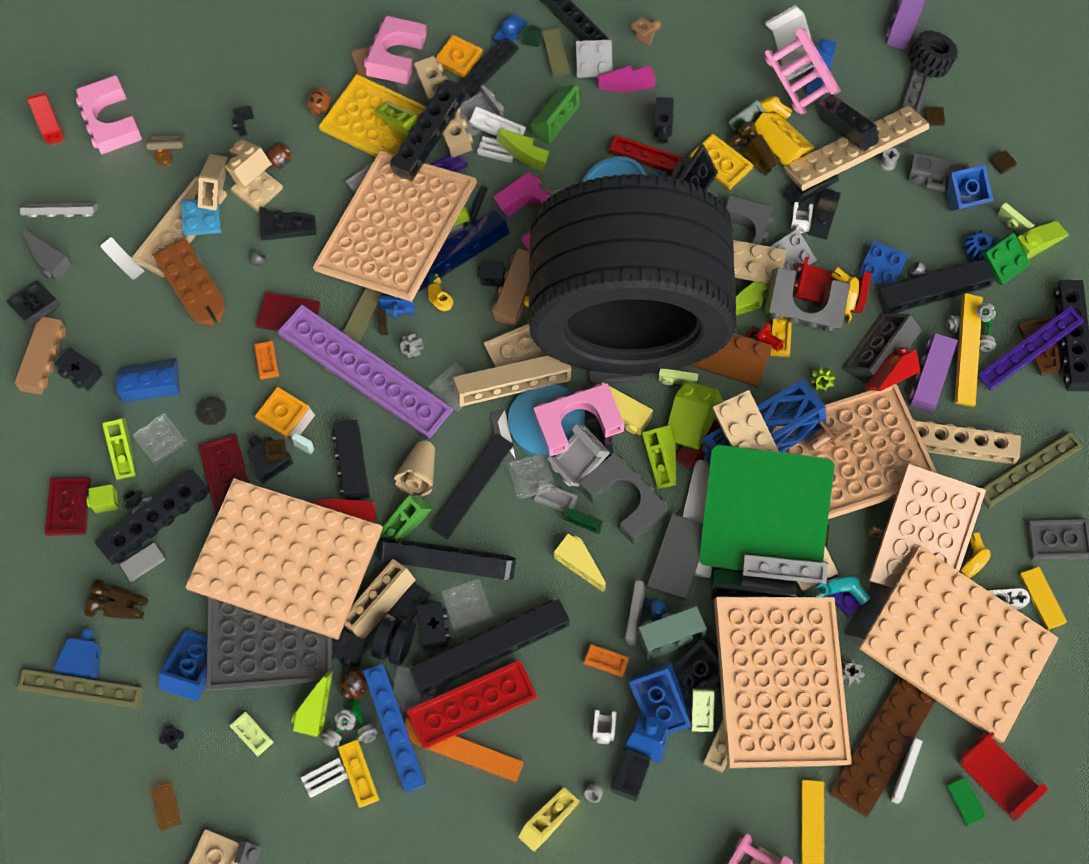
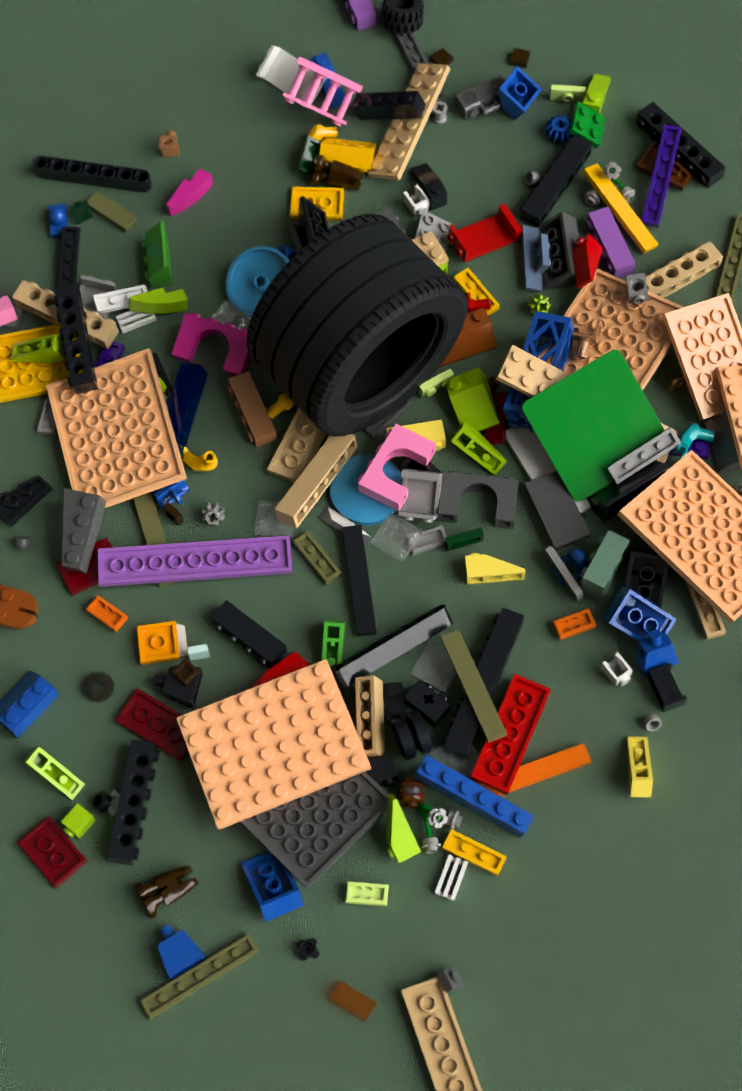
camera: 40 degrees left, 0 degrees up
light grey tile [120,543,166,582] -> none
clear plate [133,413,188,466] -> none
tan cone [394,440,435,496] -> none
light orange plate [435,35,483,78] -> none
black brick [477,260,505,287] -> none
light grey plate [576,40,612,77] -> none
red plate [609,135,683,174] -> none
black torso [654,97,674,144] -> none
yellowish green plate [692,689,714,732] -> none
arch [764,267,850,333] -> none
black plate [783,174,839,206] -> none
yellow arm [831,267,859,324] -> none
blue hinge [858,241,908,286] -> none
none -> dark grey wedge [62,488,107,574]
none -> olive tile [292,530,342,585]
none -> olive tile [440,630,507,743]
none -> sand blue bracket [521,225,551,292]
none -> light grey brick [626,273,649,304]

